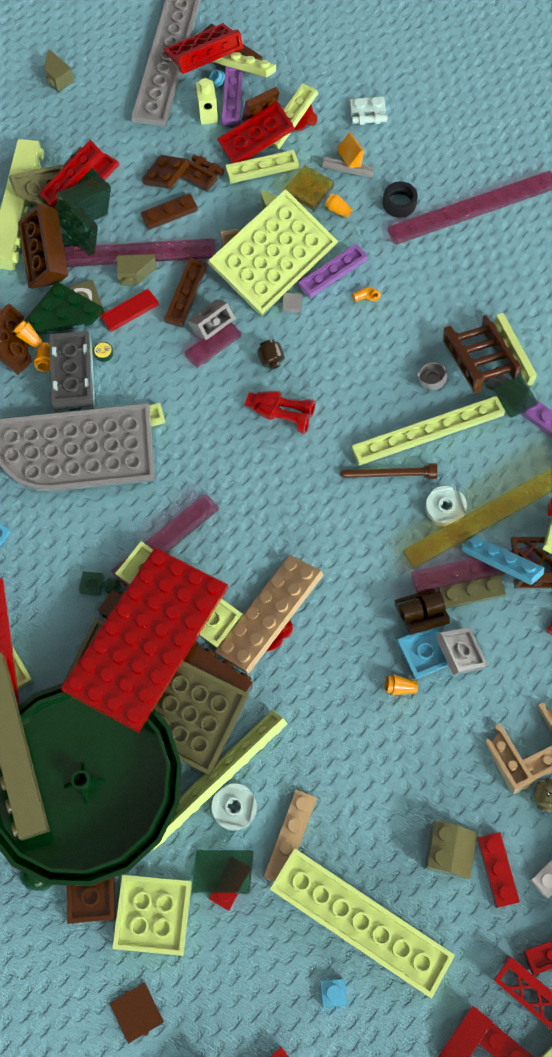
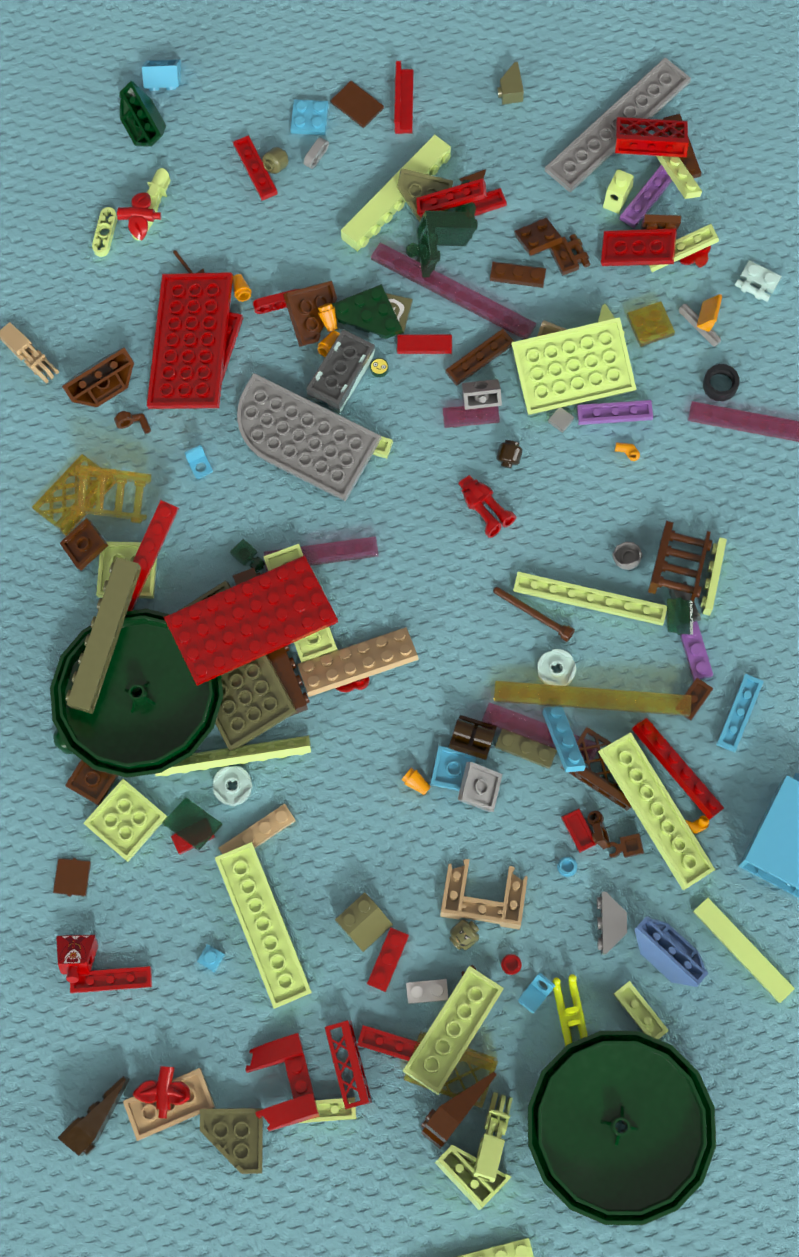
camera: 40 degrees right, 5 degrees up
reddish brown slope [18,203,68,289] -> none
olive slope [117,254,156,286] -> none
medium azure plate [209,69,225,88] -> none
yellowish green plate [225,150,299,184] -> none
light orange cone [325,193,353,218] -> none

